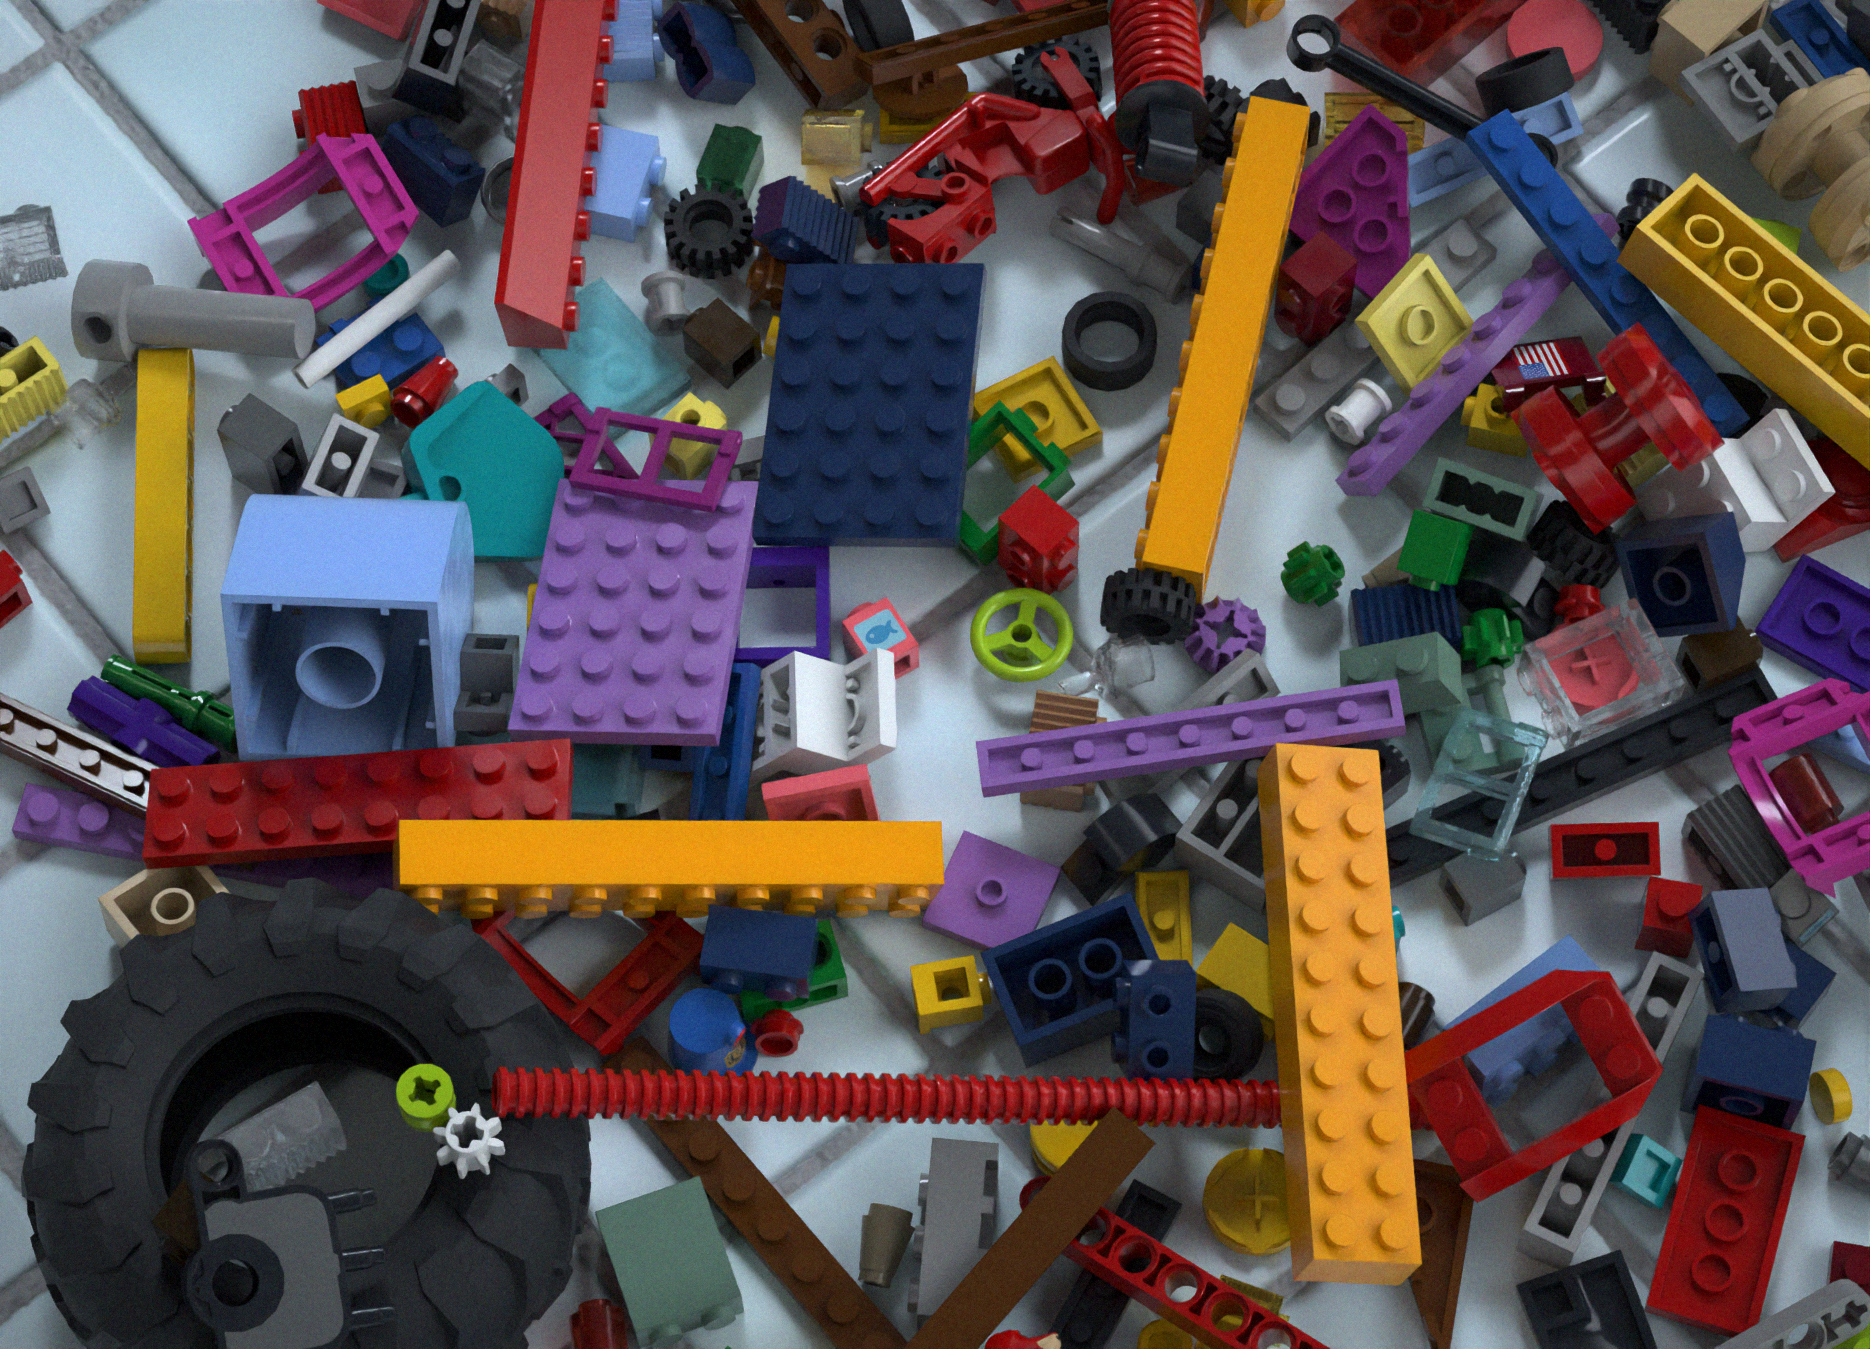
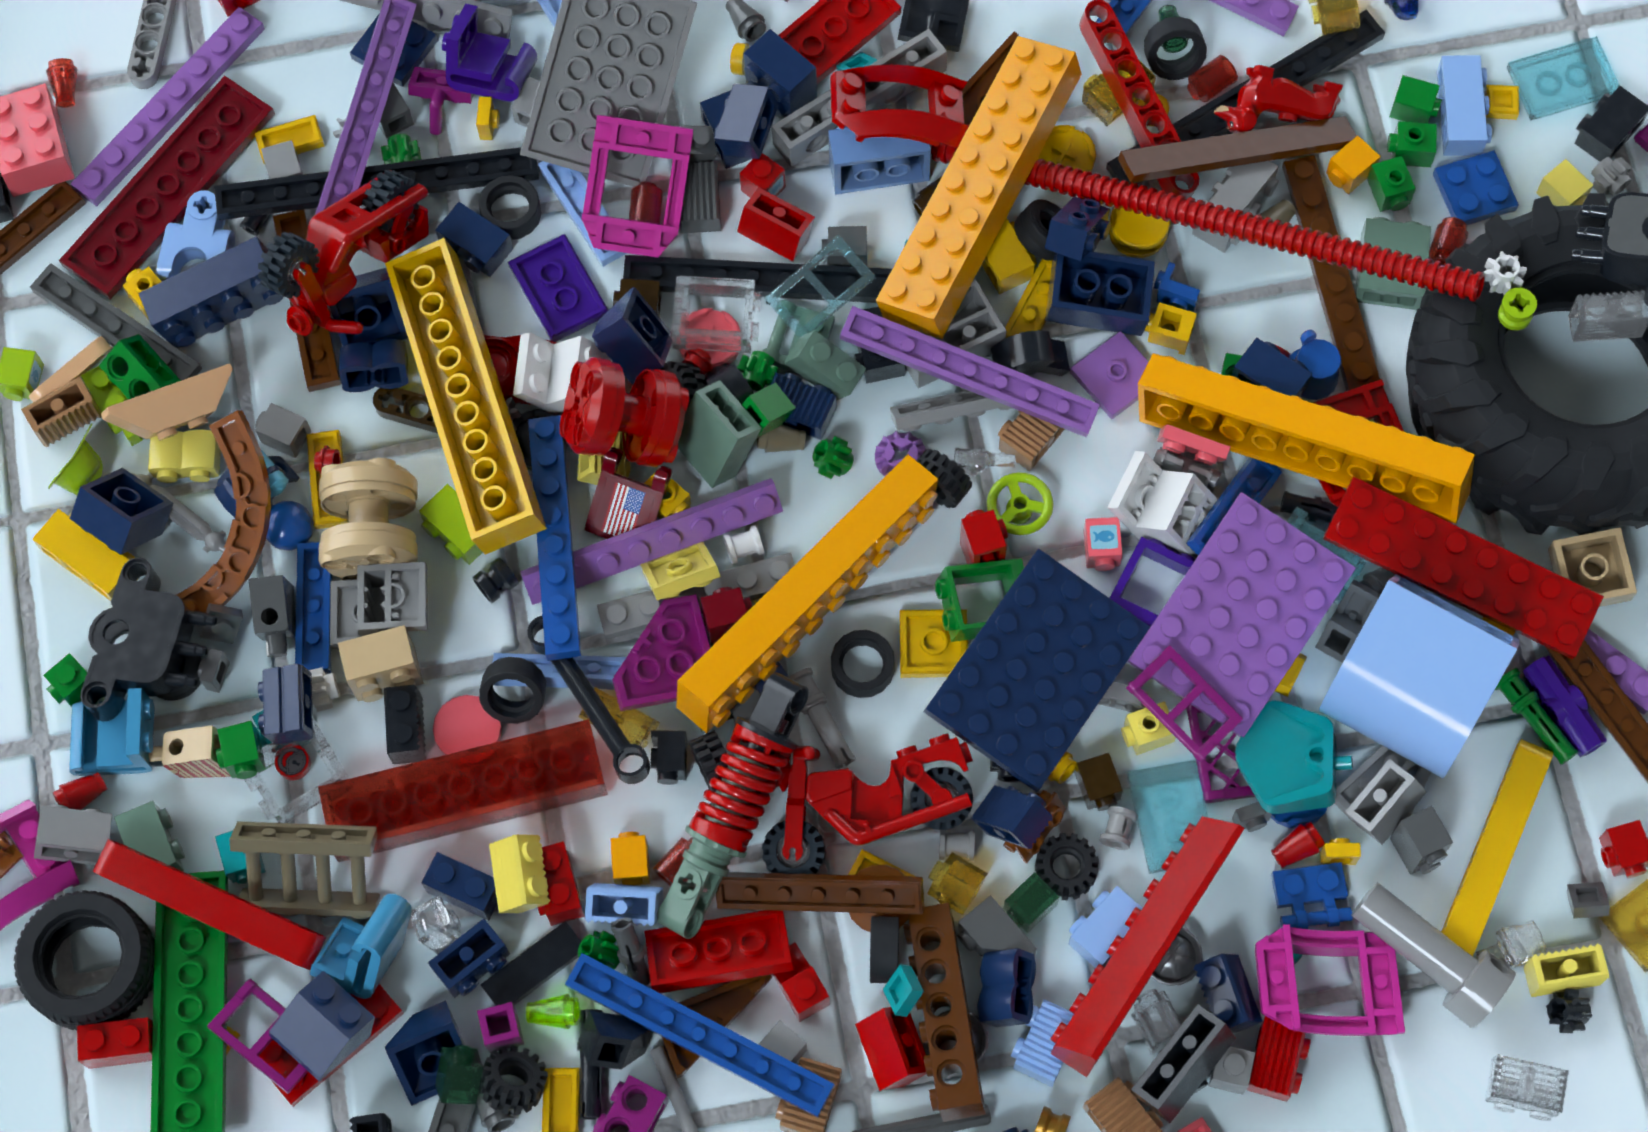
camera: 150 degrees left, 5 degrees up
white piece [291,250,462,389] -> none
none -> dark grey slope [957,895,1037,957]
none -> blue bracket [1153,262,1200,312]

